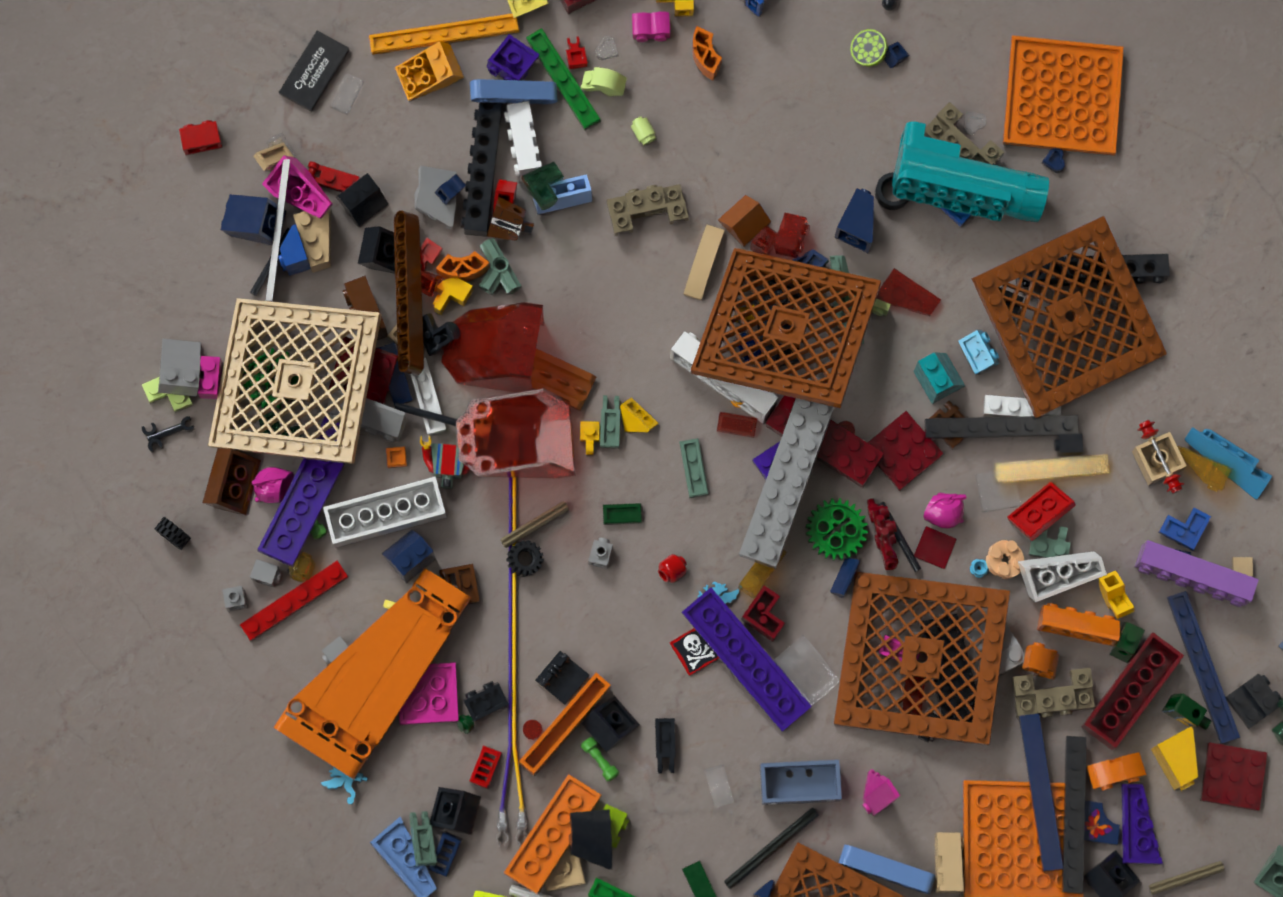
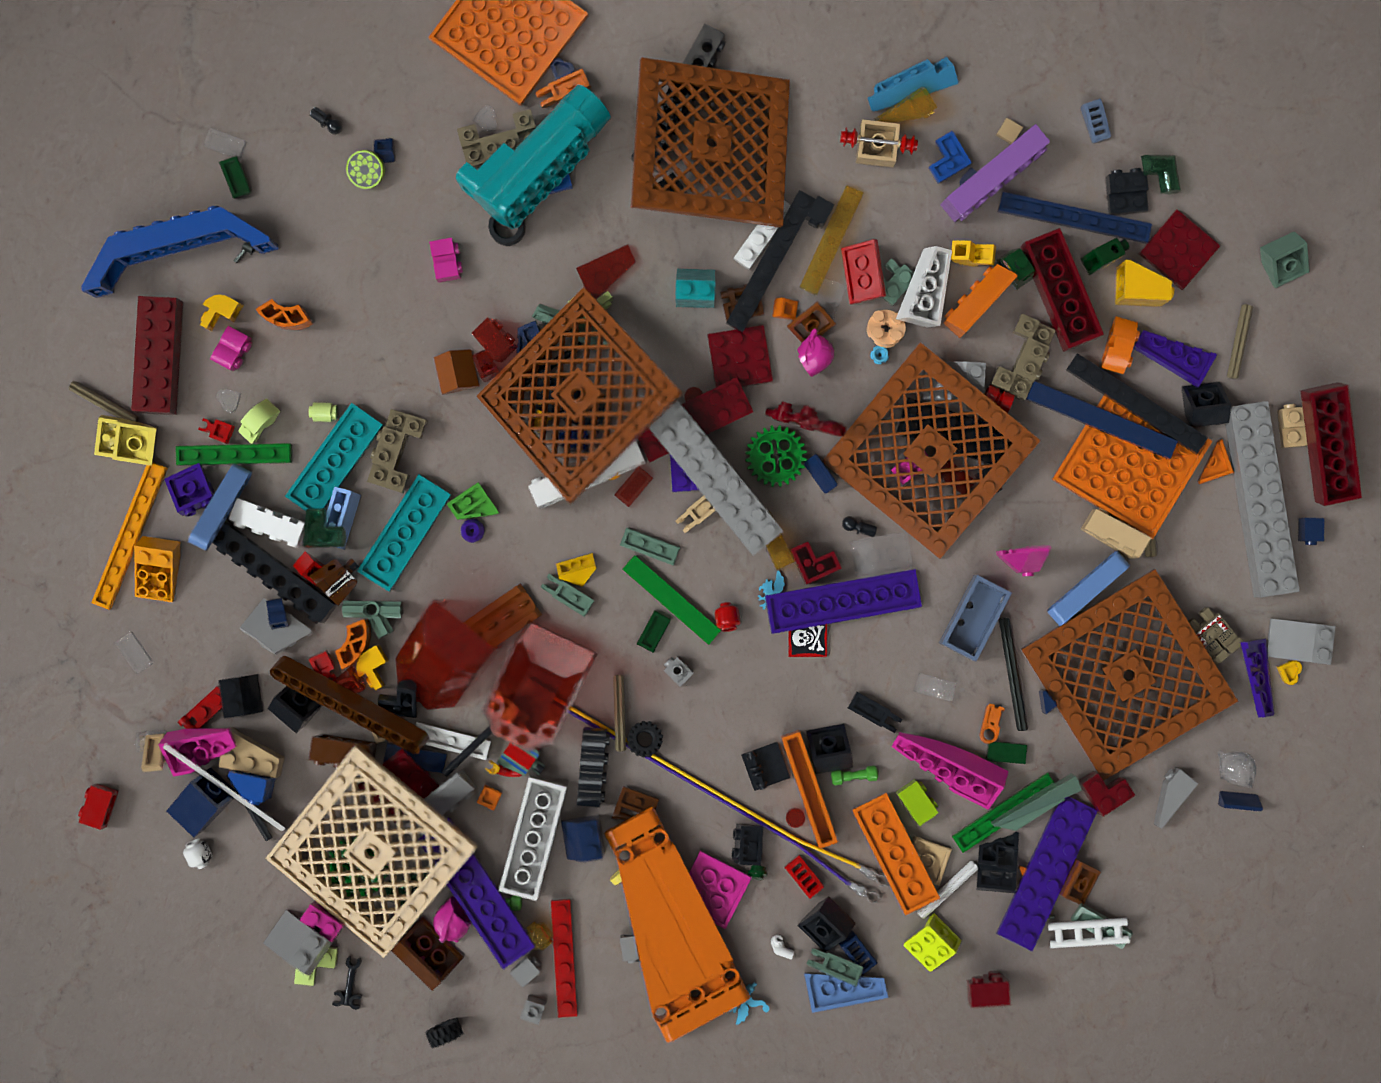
camera: 55 degrees left, 10 degrees up
black tile [279,30,350,112] -> none
black slope [569,809,612,870] -> none
yellow plate [580,421,599,455] -> none
tan slope [683,225,725,300] -> none
dark blue slope [834,188,874,254] -> none
black bar [878,502,922,572] -> none
dark red sticker [914,526,957,569] -> none
medium azure bracket [958,330,1000,374] -> none
orange brick [1022,642,1059,680] -> none
tile [1084,801,1120,845] -> none
none -> white head [183,839,212,869]
none -> teal plate [285,403,384,519]
none -> teal plate [357,474,451,592]
none -> dark pink brick [429,238,463,282]
none -> bright green wing [447,482,500,520]
none -> dark purple plate [461,519,484,543]
none -> orange hinge [535,68,591,108]
none -> black brick [577,727,610,808]
none -> green tile [622,555,721,645]
none -> tan hinge [675,496,716,533]
none -> white arm [771,935,794,960]
none -> orange slope [772,297,798,320]
none -> dark orange slope [787,301,836,343]
none -> black axle [842,516,877,537]
none -> dark pink wedge [891,732,1009,810]
none -> orange piece [979,704,1005,744]
none -> red wheel [984,385,1015,413]

